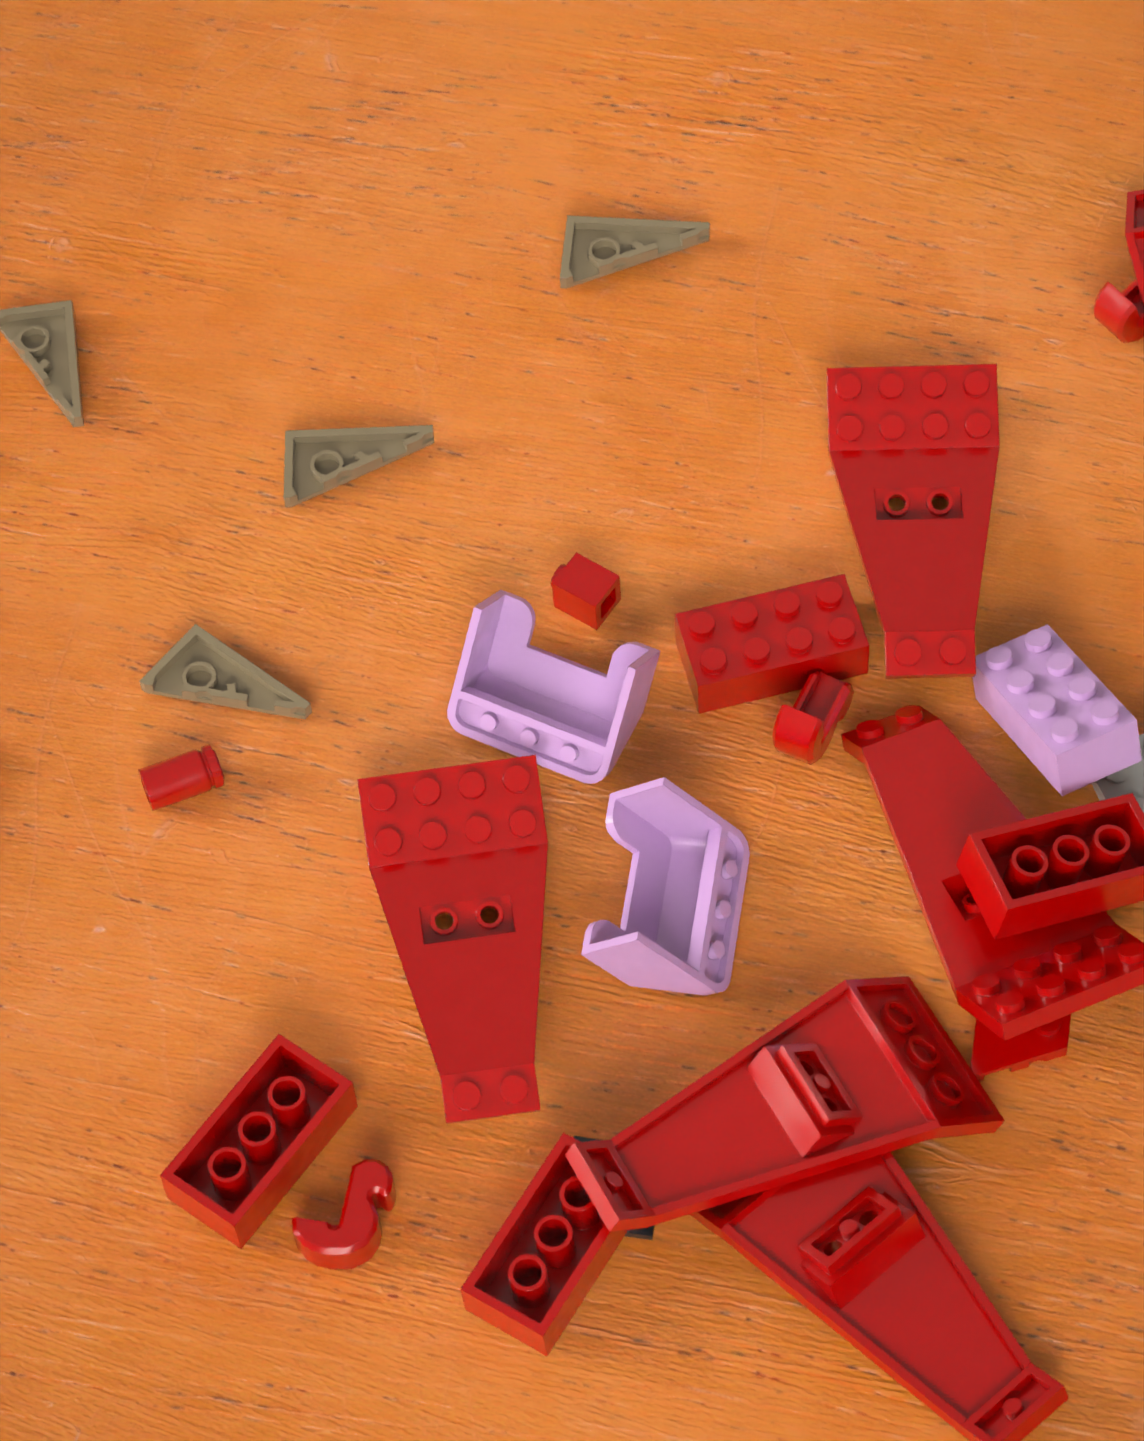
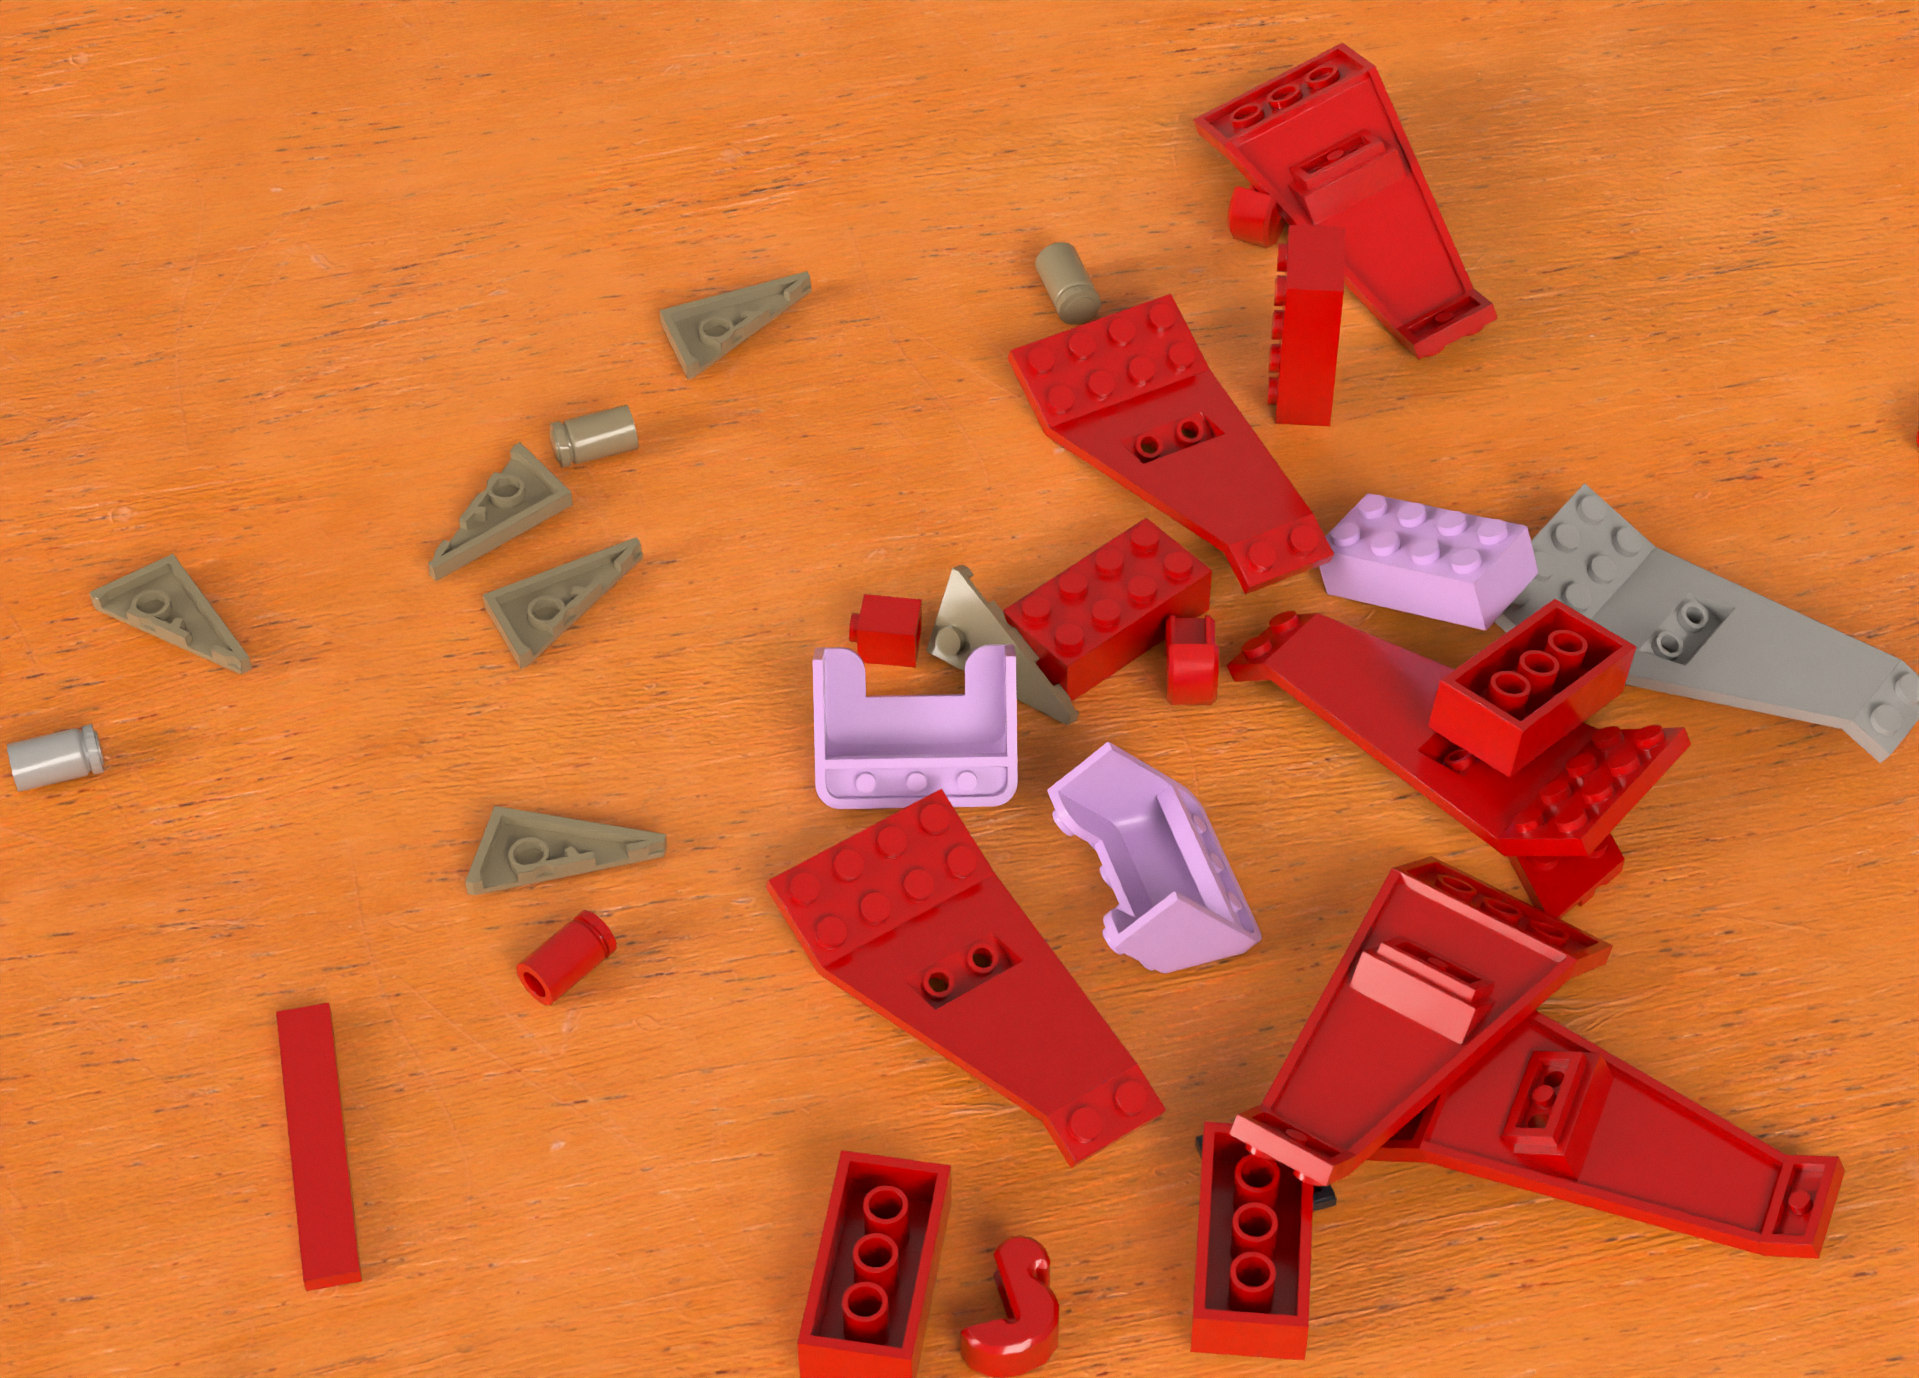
camera: 30 degrees left, 10 degrees down
none -> dark tan wing [428,442,573,581]
none -> dark tan piece [550,405,639,468]
none -> dark tan wing [926,565,1079,725]
none -> dark tan piece [1035,242,1101,325]
none -> red brick [1267,225,1345,427]

